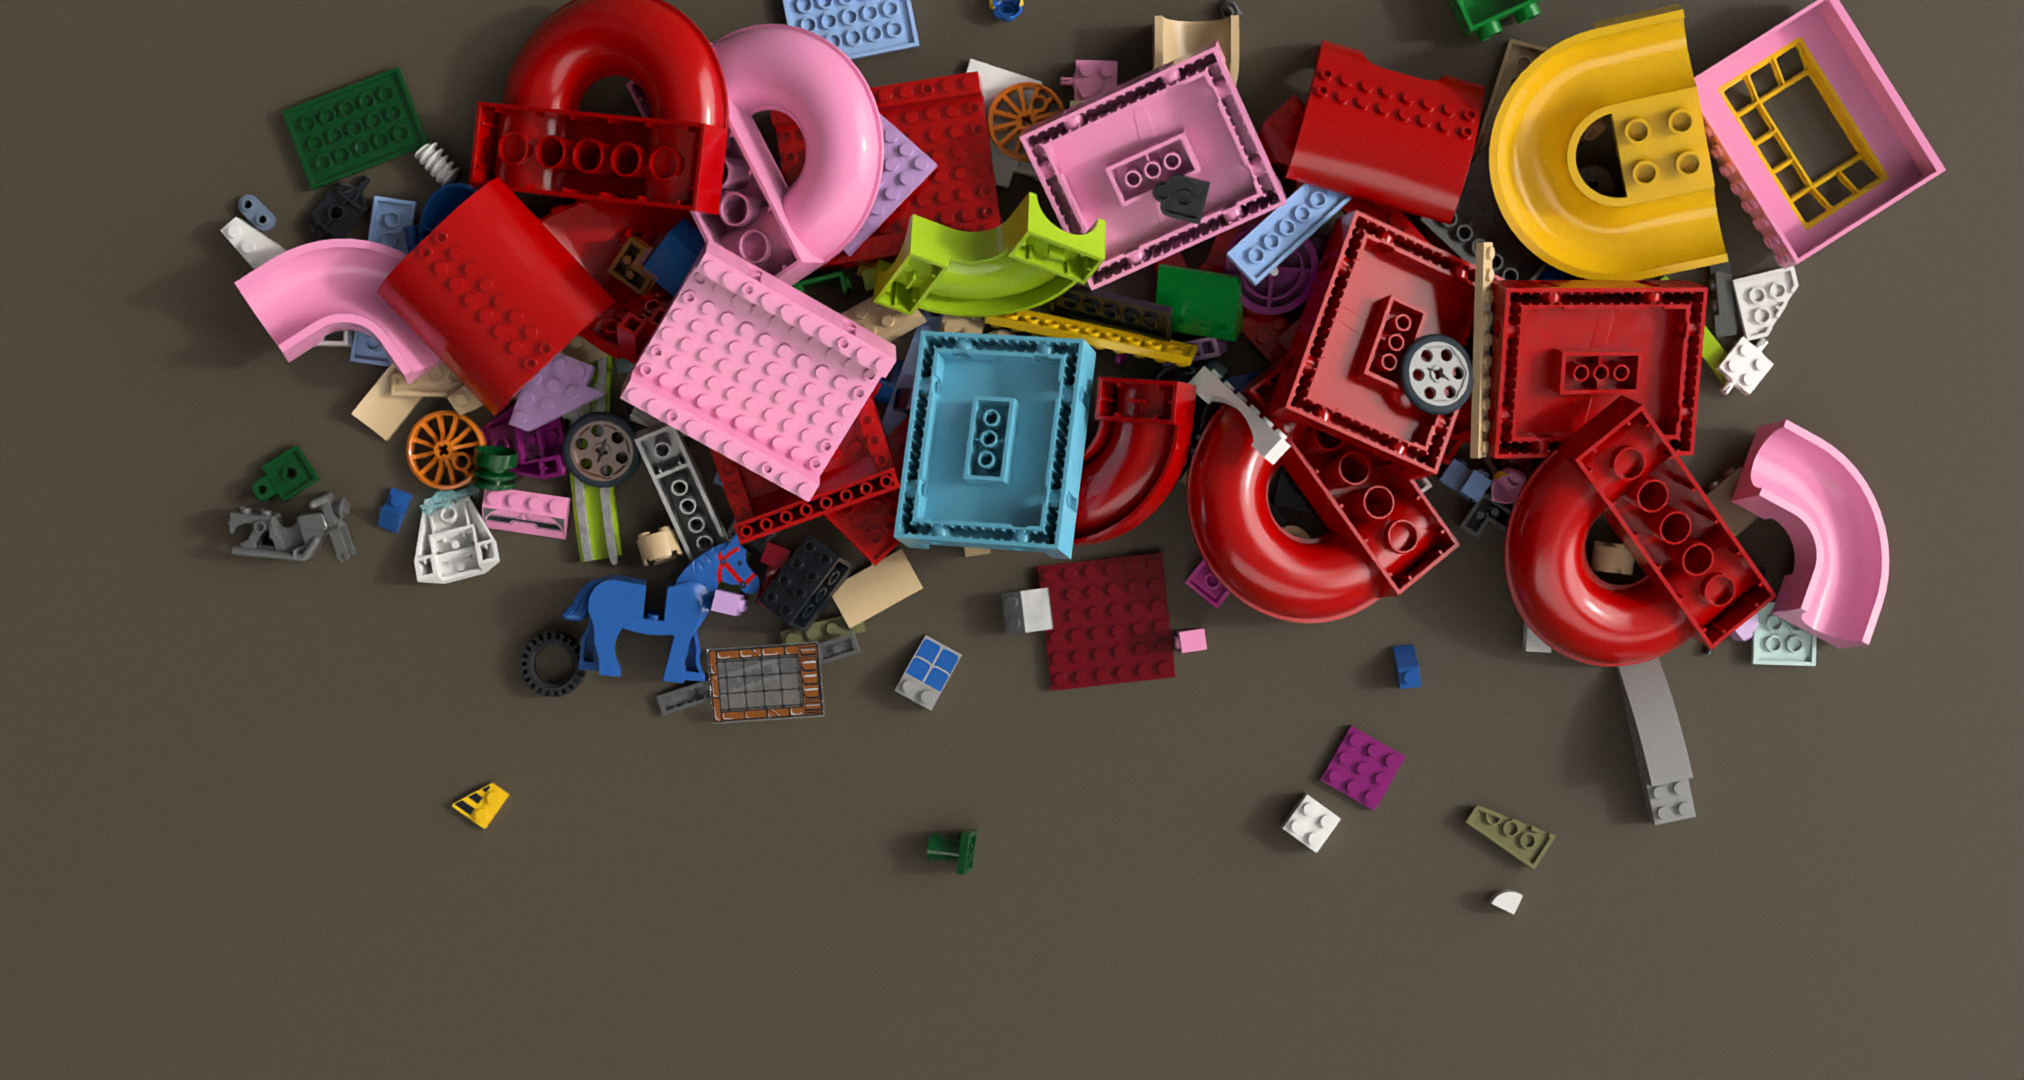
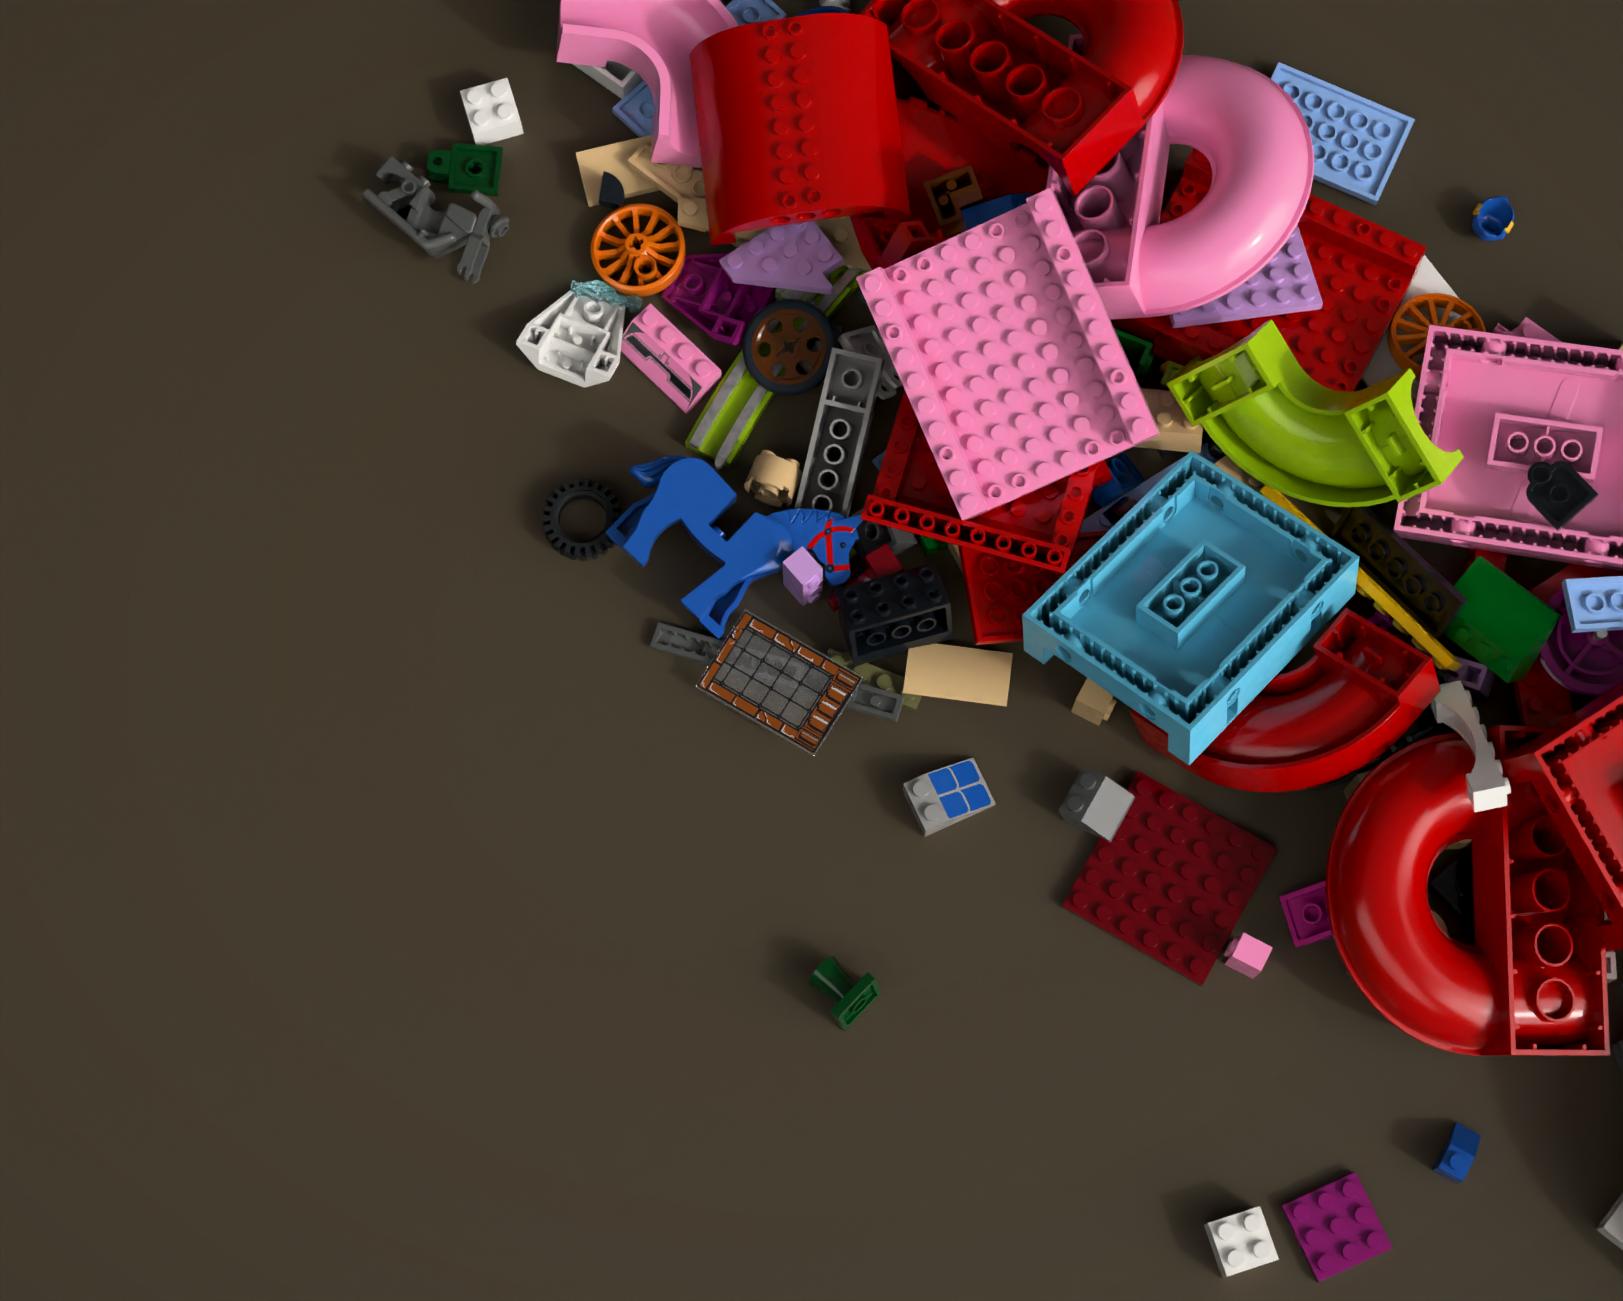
camera: 35 degrees right, 15 degrees down
blue slope [378,487,413,534] -> none
yellow wing [452,783,510,829] -> none
dark green wheel [471,445,518,491] -> none
none -> white brick [460,78,524,145]
none -> black brick [599,171,625,209]

